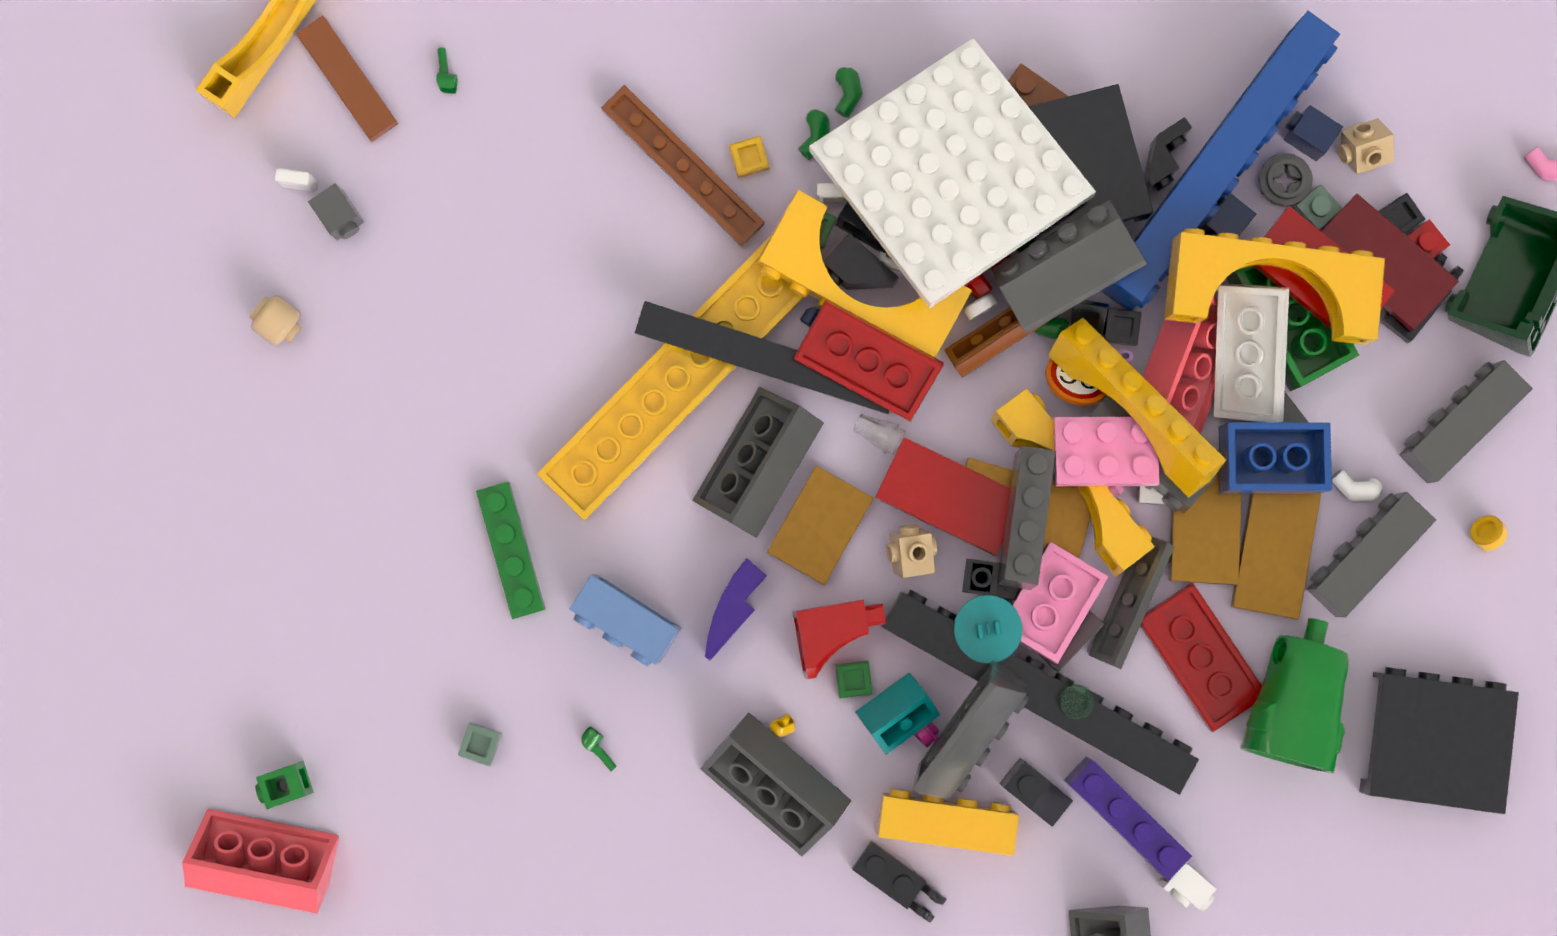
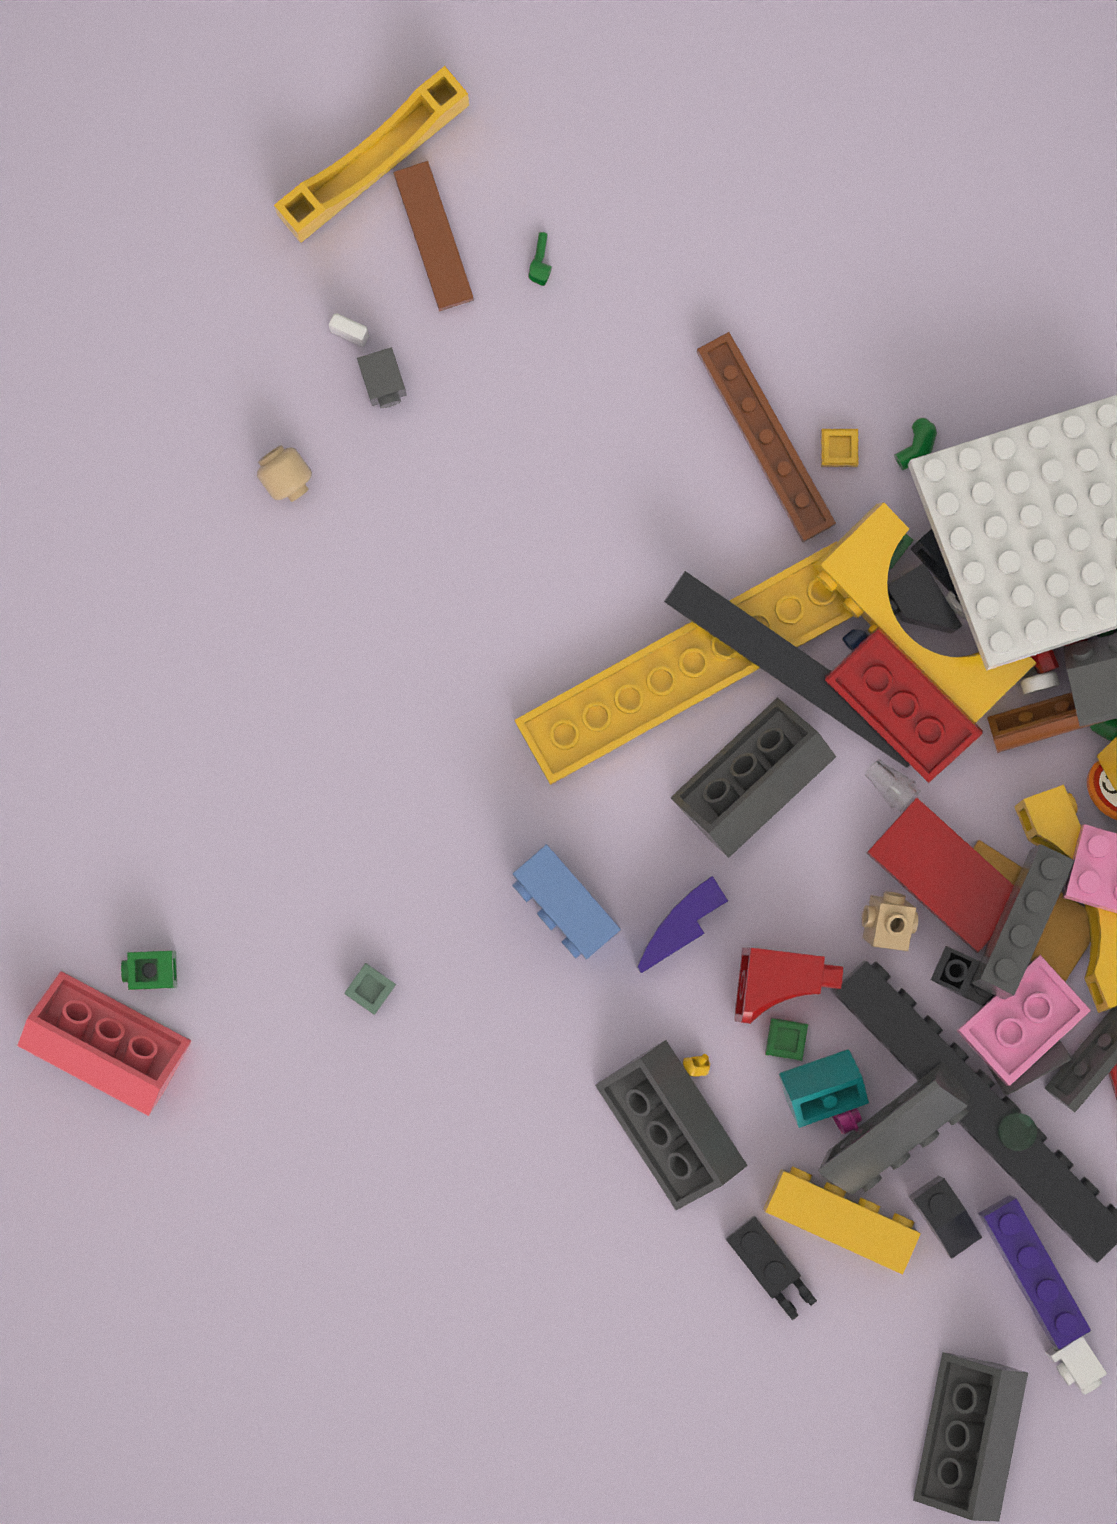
camera: 10 degrees right, 0 degrees up
green plate [476,482,546,619] -> none
green hand [581,727,617,771] -> none
pearl gold tile [767,466,874,585] -> none
white tile [816,183,847,203] -> none
green arm [835,67,863,118] -> none
teal piece [954,595,1022,663] -> none

